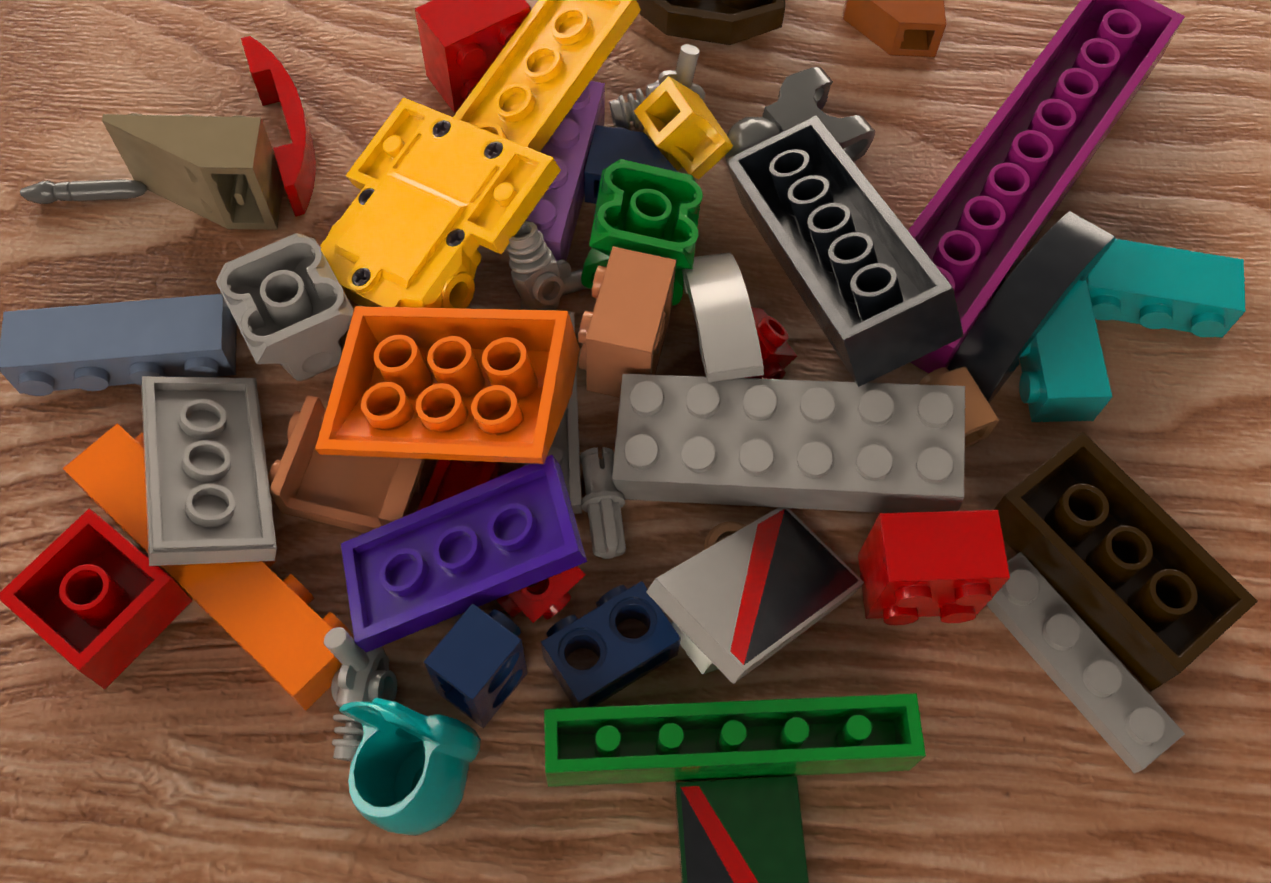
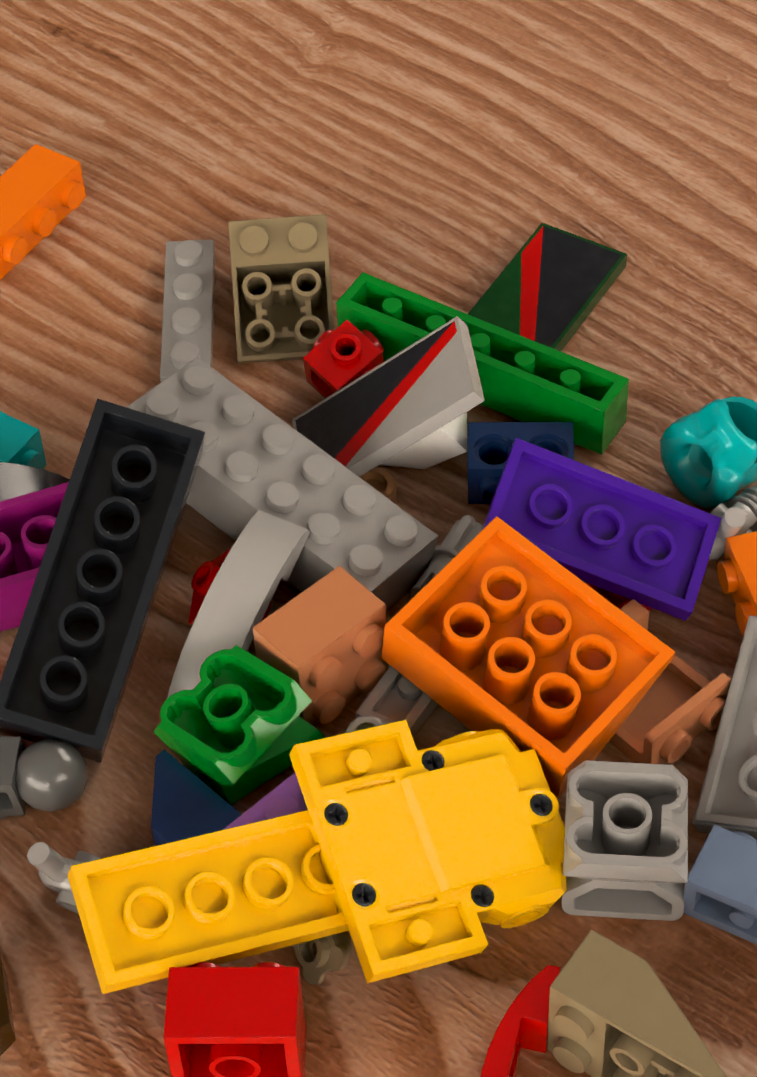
camera: 140 degrees left, 15 degrees down
dark blue brick [424,603,528,729] -> none
yellow brick [634,76,733,180] -> none
red brick [858,510,1010,625] -> none
dark brown brick [994,432,1258,692] -> none
none -> dark tan slope [228,214,335,364]
none -> red brick [303,320,384,399]

